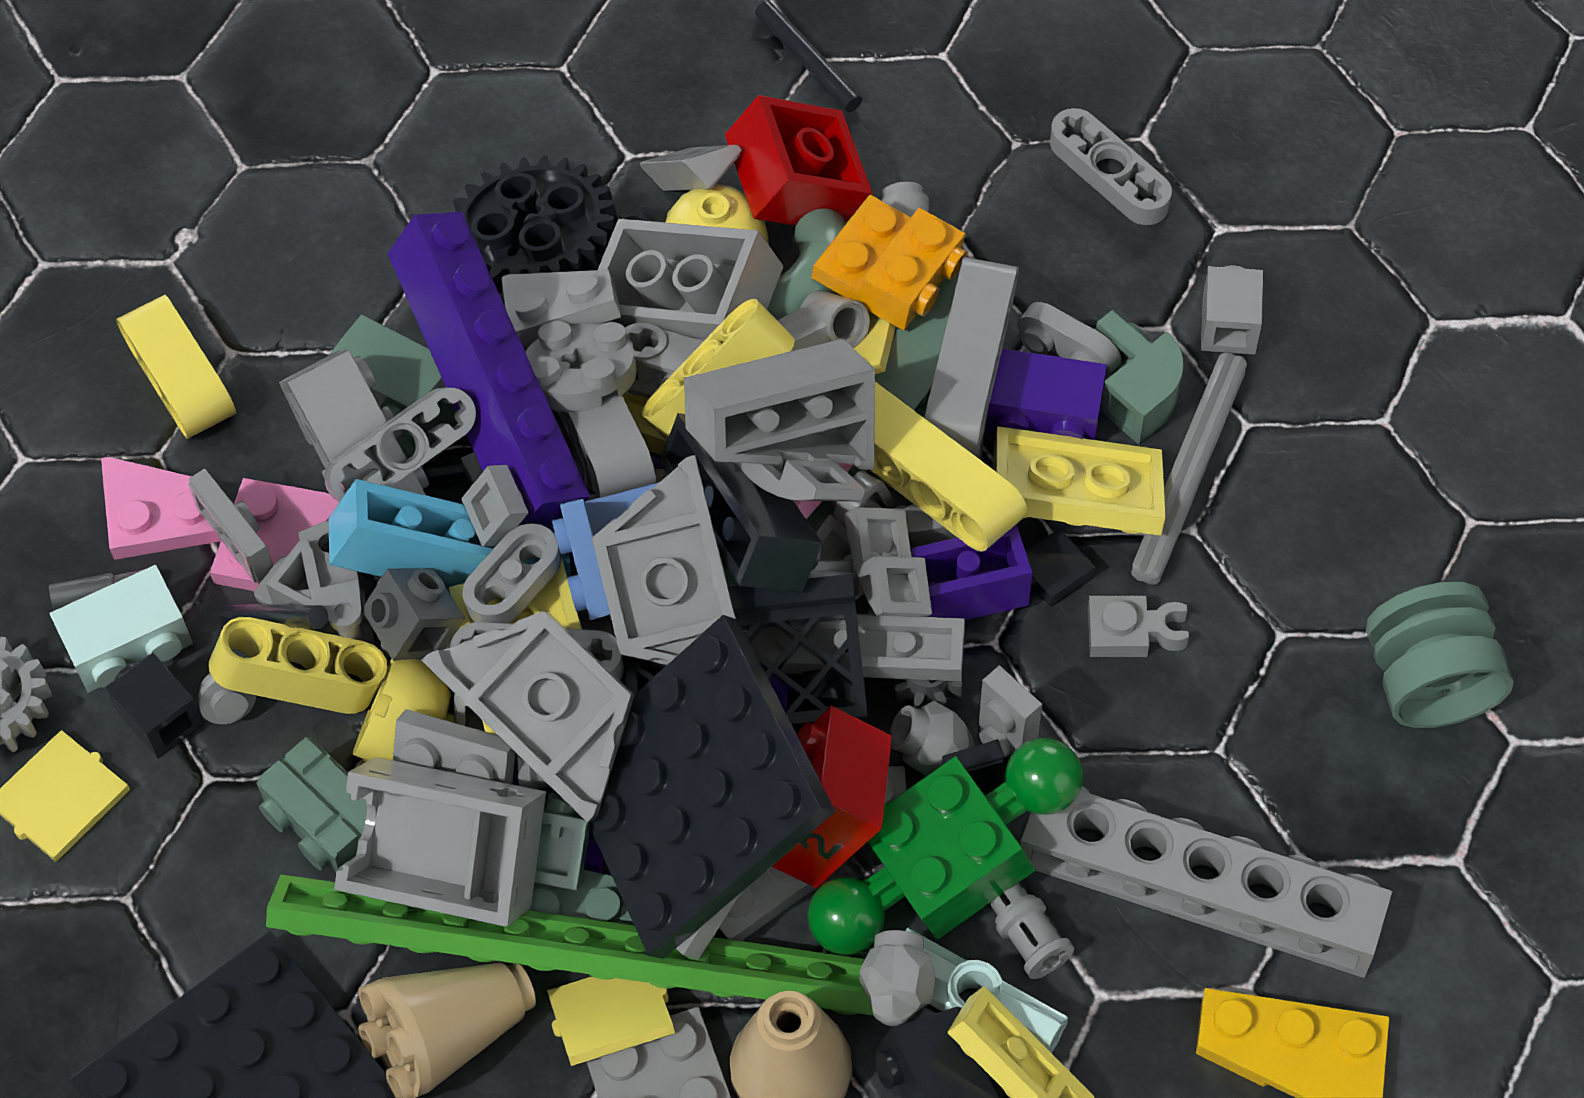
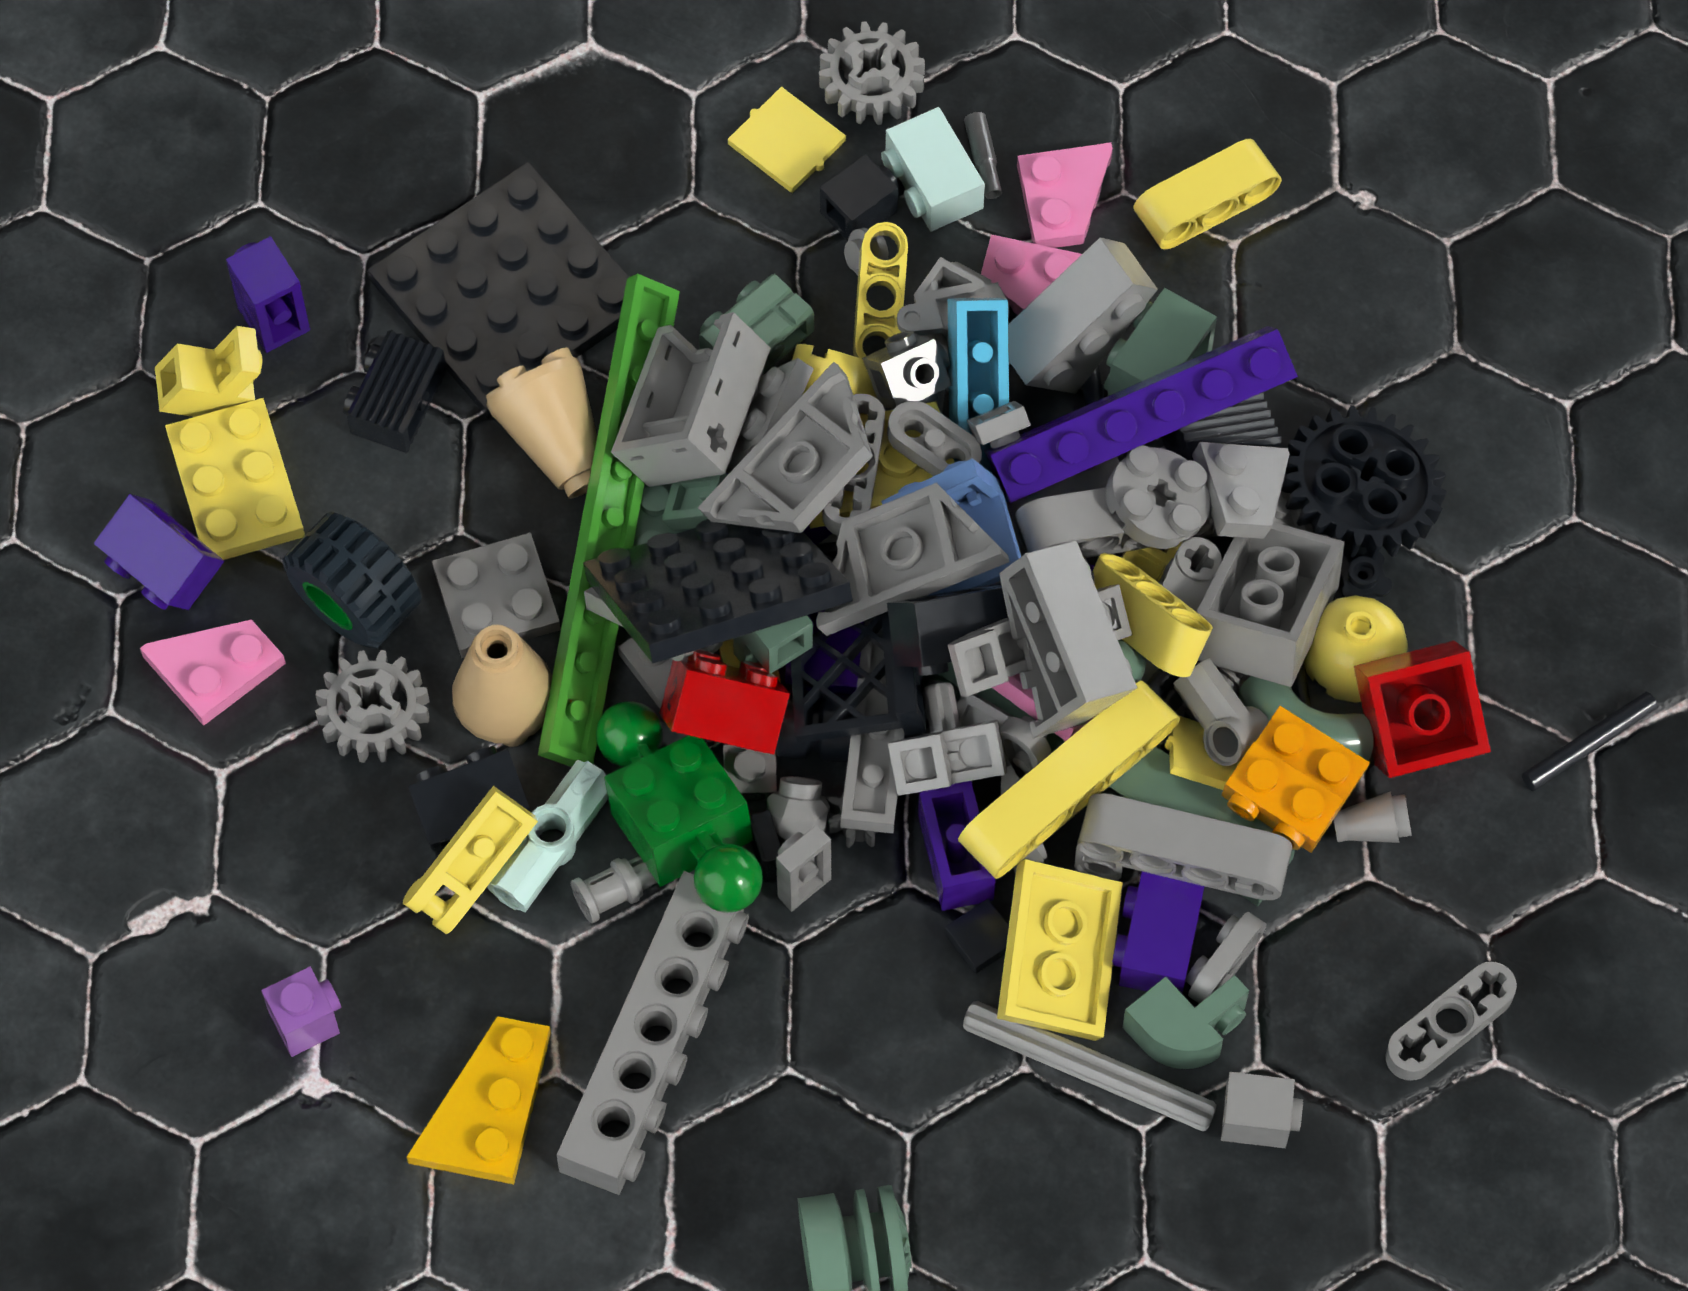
camera: 90 degrees right, 5 degrees up
light grey plate [188,469,273,584] -> none
black bar [220,604,329,629] -> none
light grey beam [325,387,476,502] -> none
light yellow piece [547,977,675,1066] -> none
light grey slope [640,145,742,191] -> none
light grey rock [859,930,935,1026] -> none
light grey plate [1088,596,1189,657] -> none

